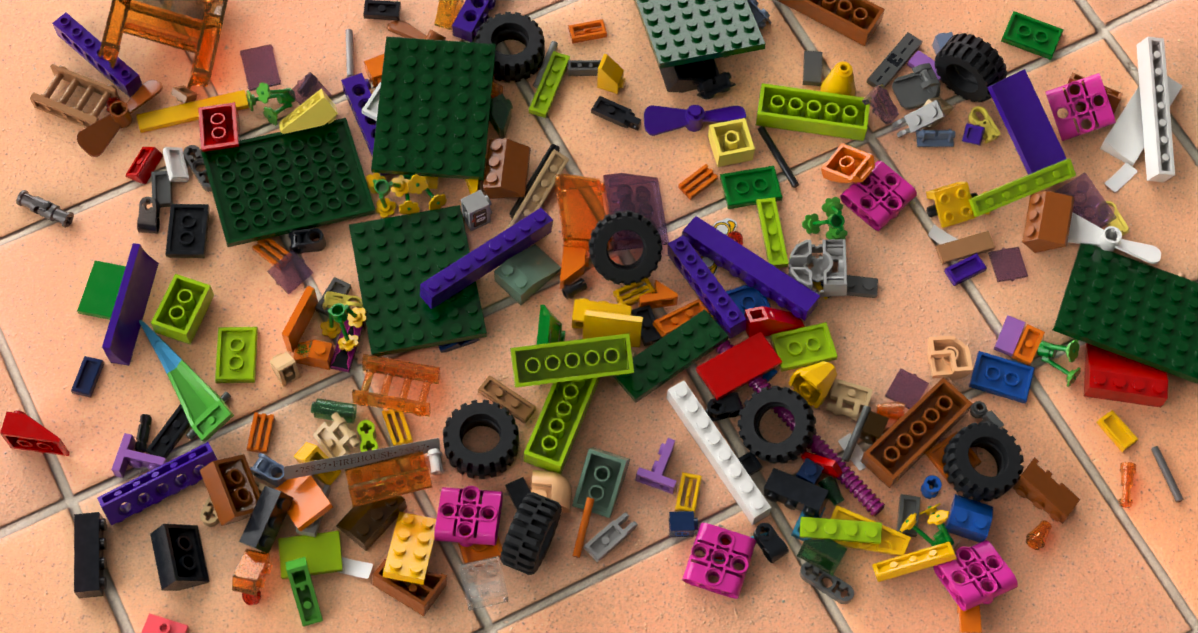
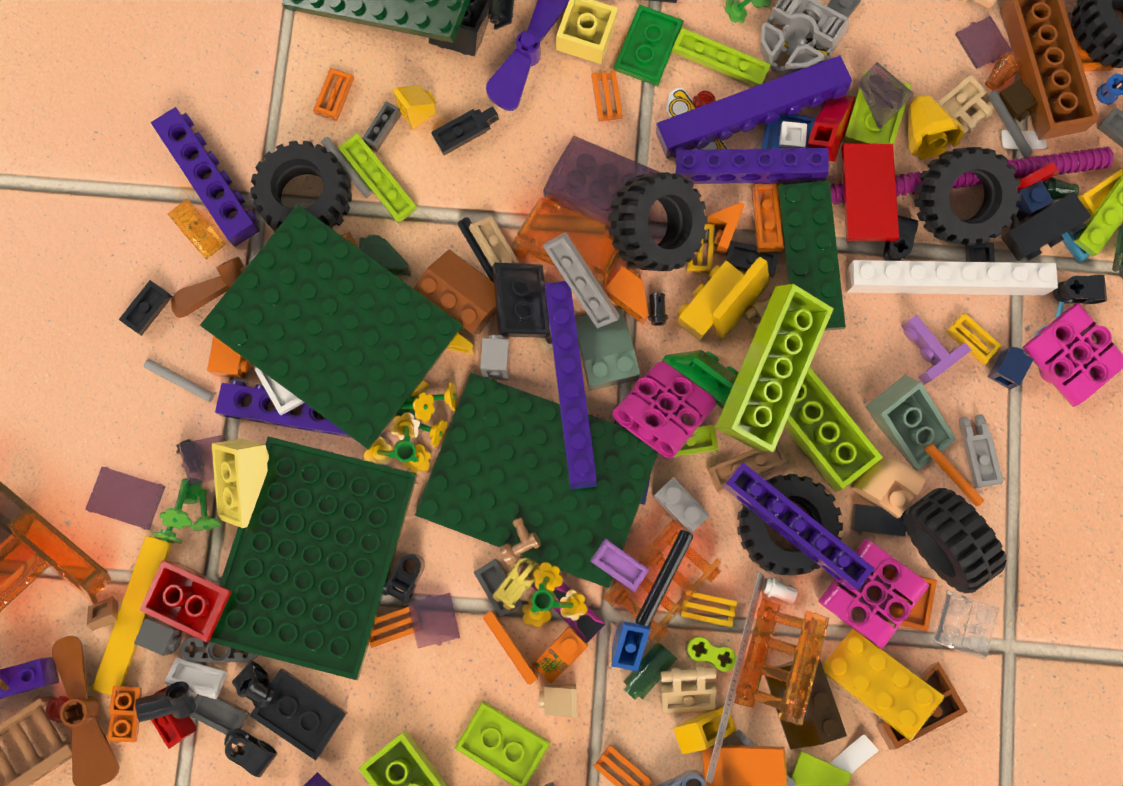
camera: 55 degrees left, 15 degrees up
none -> orange slope [107,686,142,742]
none -> dark grey brick [134,618,182,656]
none -> black piece [135,681,196,722]
none -> black piece [232,660,274,709]
none -> black tile [492,262,550,338]
none -> medium nougat piece [500,518,541,566]
none -> light grey tile [543,232,620,328]
none -> medium lavender tile [590,539,649,592]
none -> blue slope [611,621,650,672]
none -> dark pink connector [613,361,716,458]
none -> black axle [635,530,693,626]
none -> light grey brick [653,477,710,533]
none -> lime plate [667,425,719,459]
none -> dark purple brick [722,463,875,590]
none -> white plate [779,121,807,149]
none -> wing [858,62,914,130]

